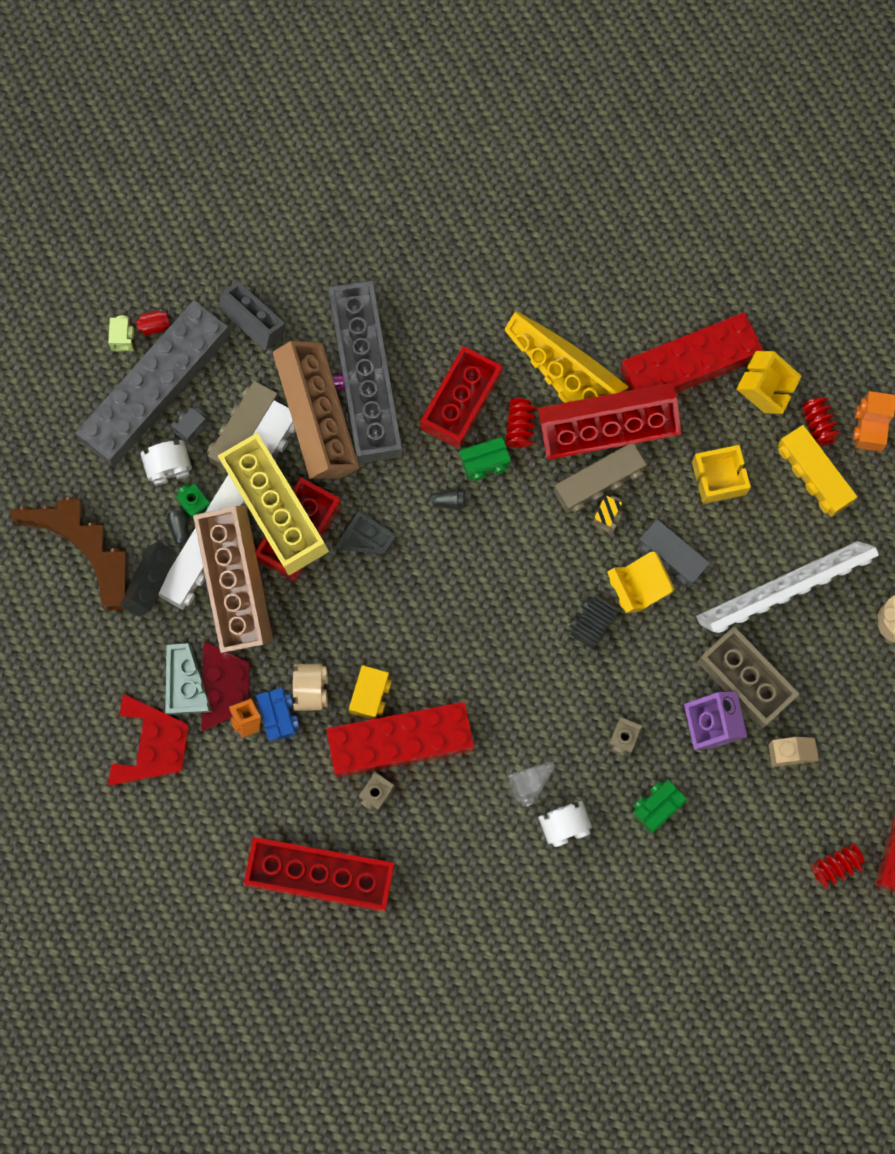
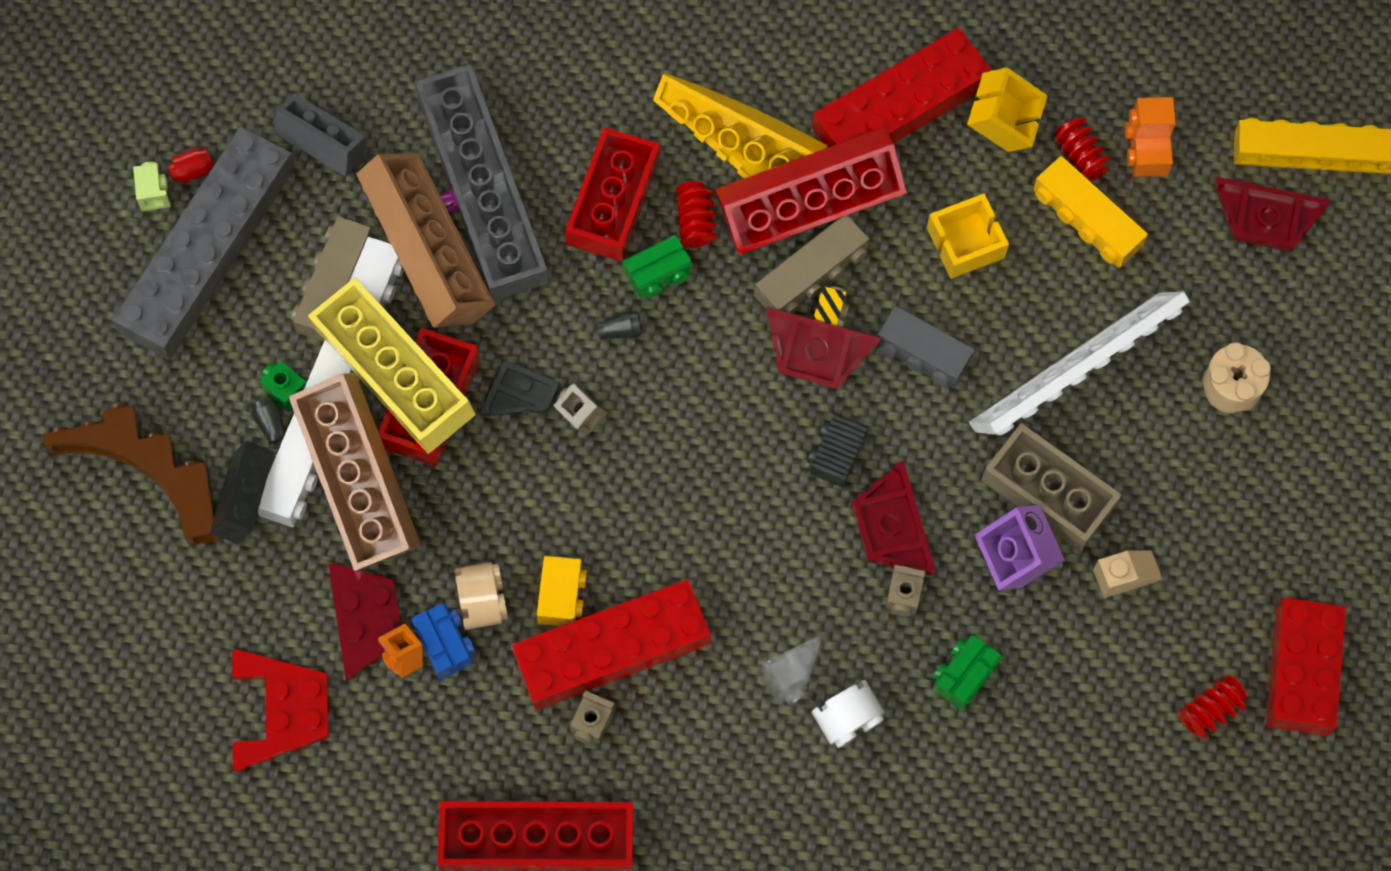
camera: 10 degrees left, 5 degrees down
white brick [140,440,192,486] -> none
wing [165,643,212,715] -> none
dark grey brick [171,407,208,445] -> none
yellow bracket [607,551,674,613] -> none
none -> dark tan brick [553,383,608,435]
none -> dark red wing [766,306,881,389]
none -> dark red wing [851,461,936,575]

